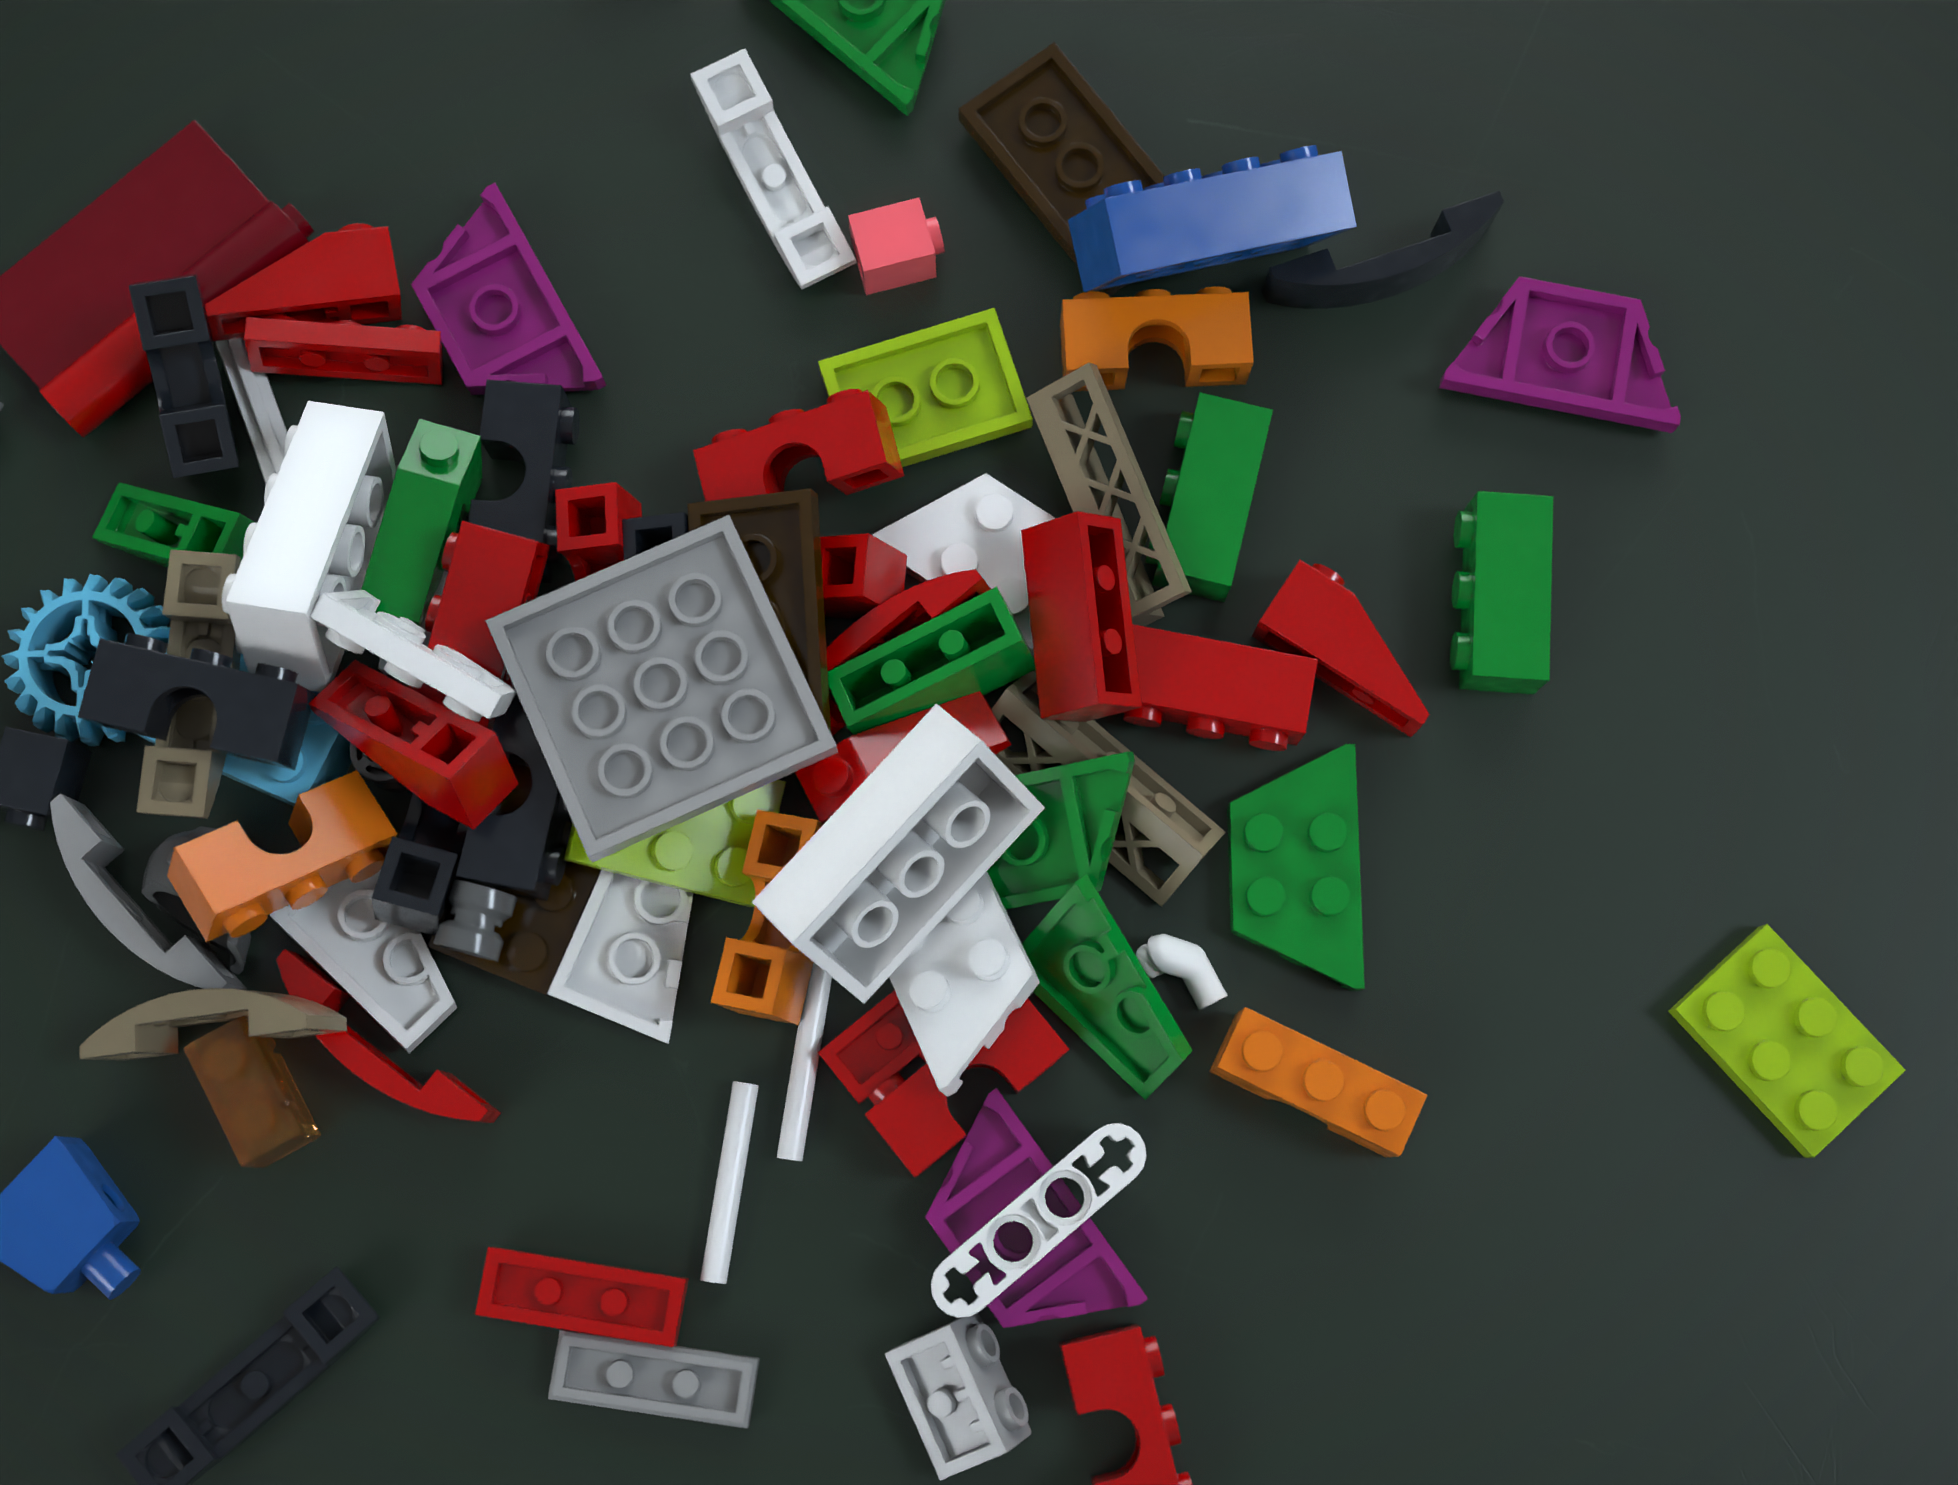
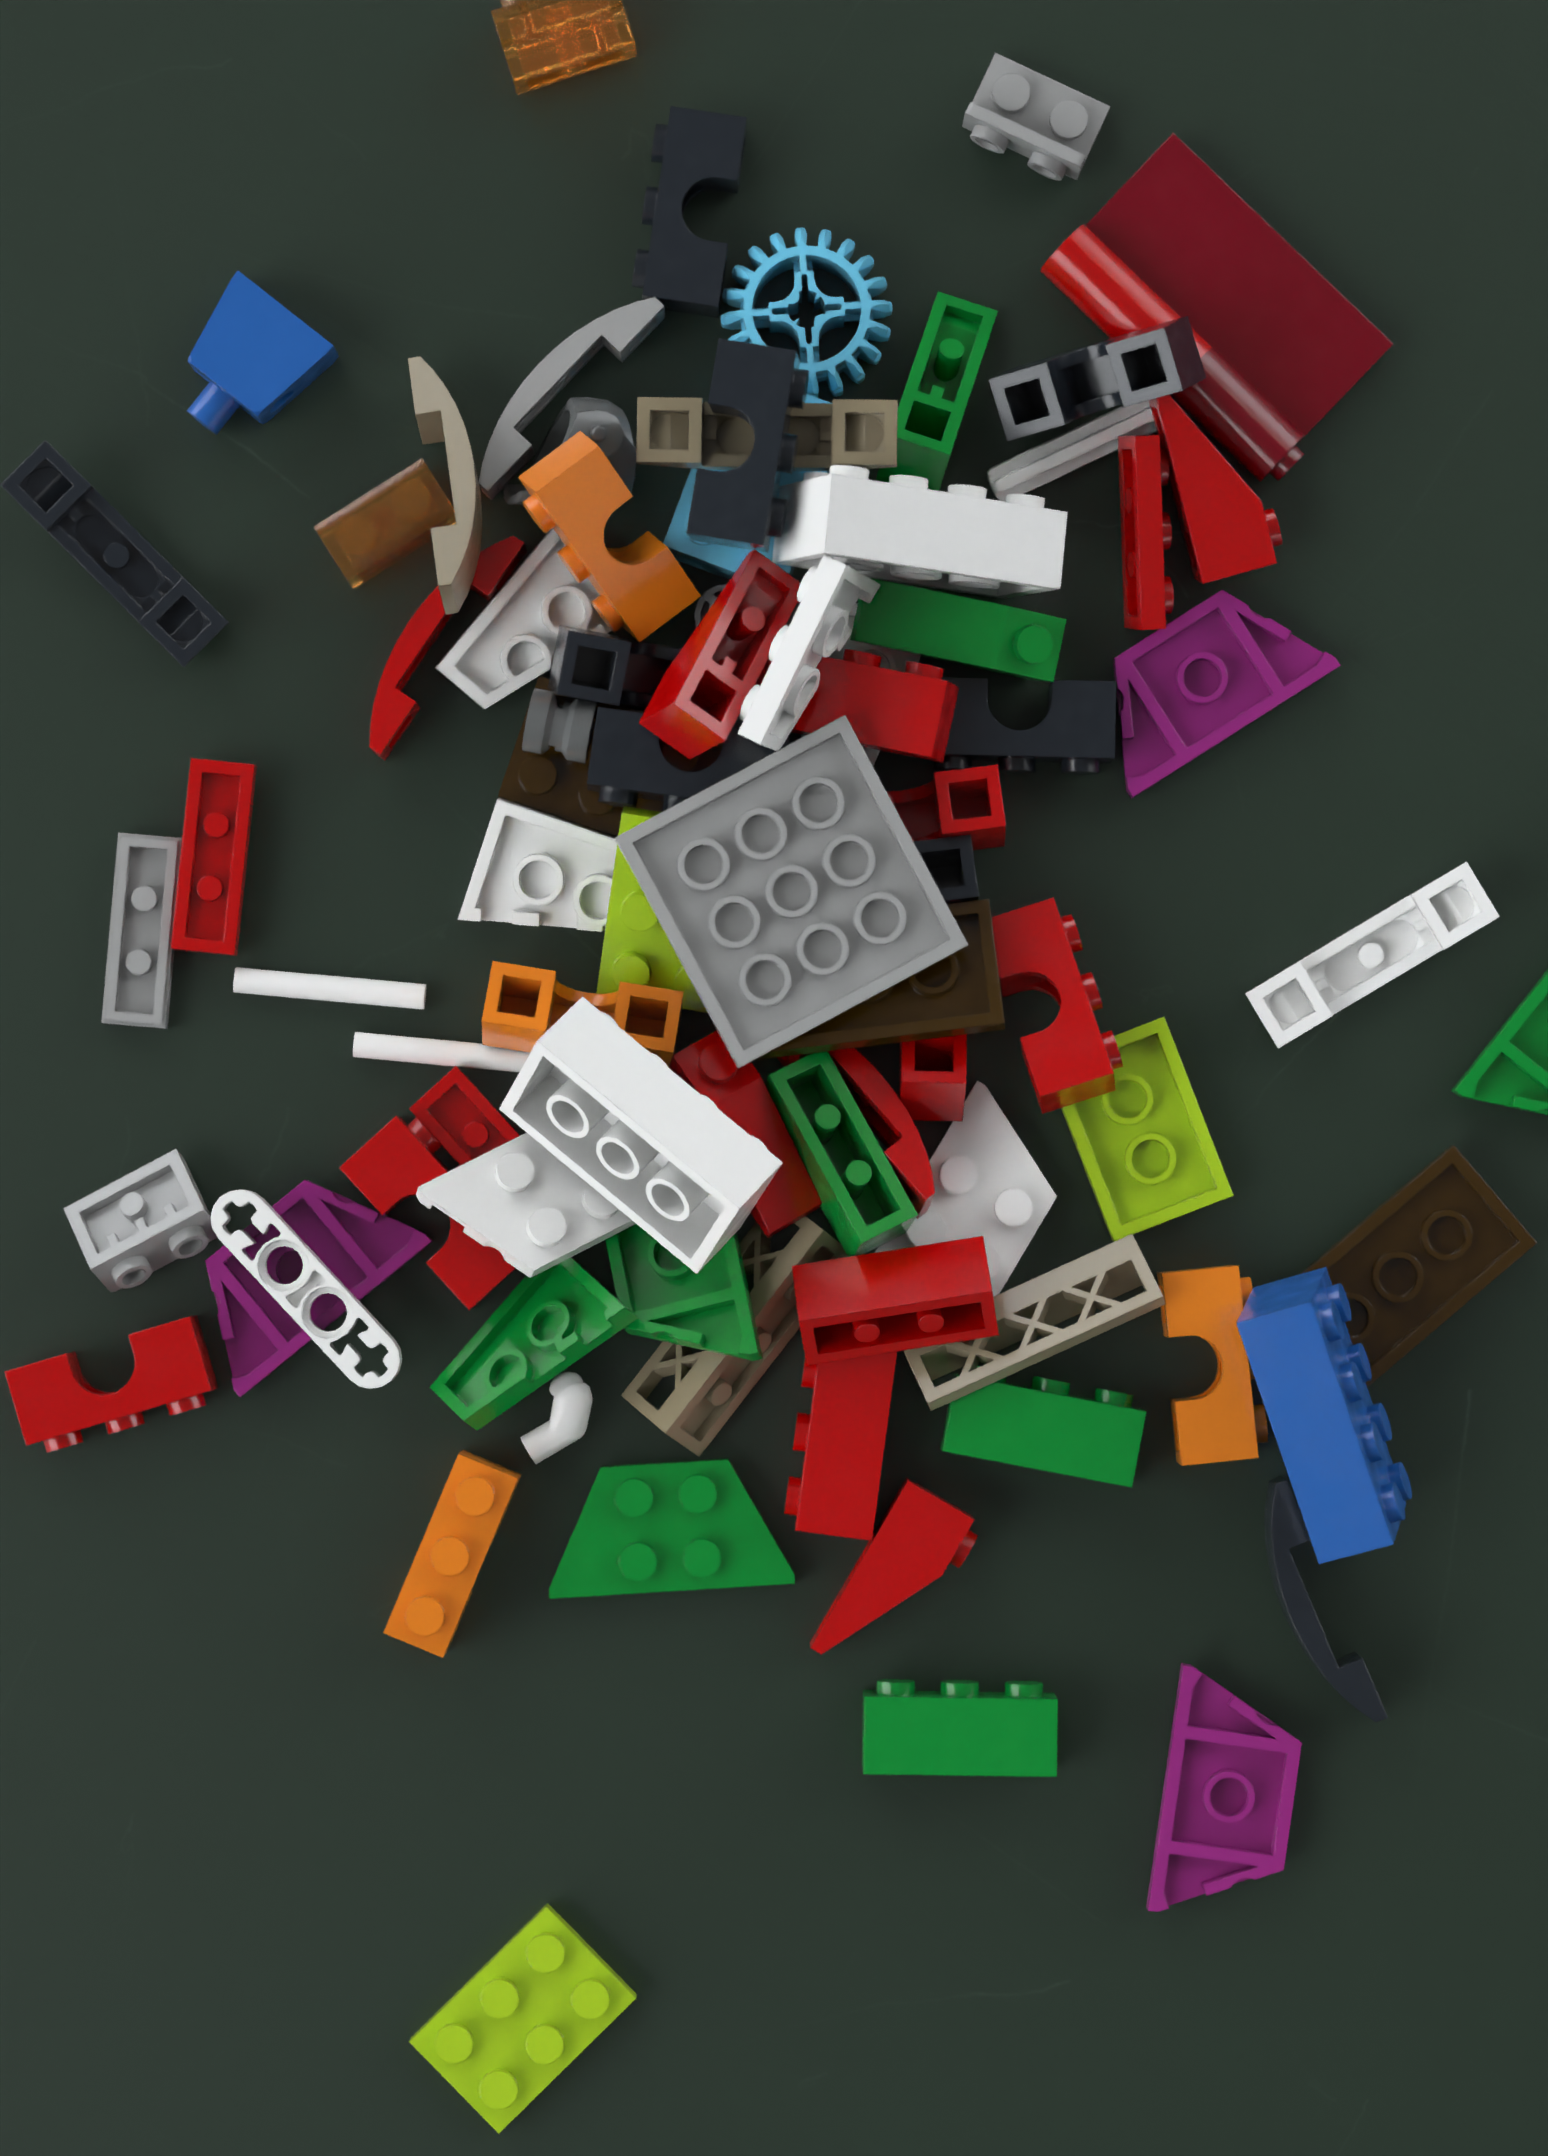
camera: 85 degrees right, 10 degrees up
coral brick [848,197,945,295] -> none

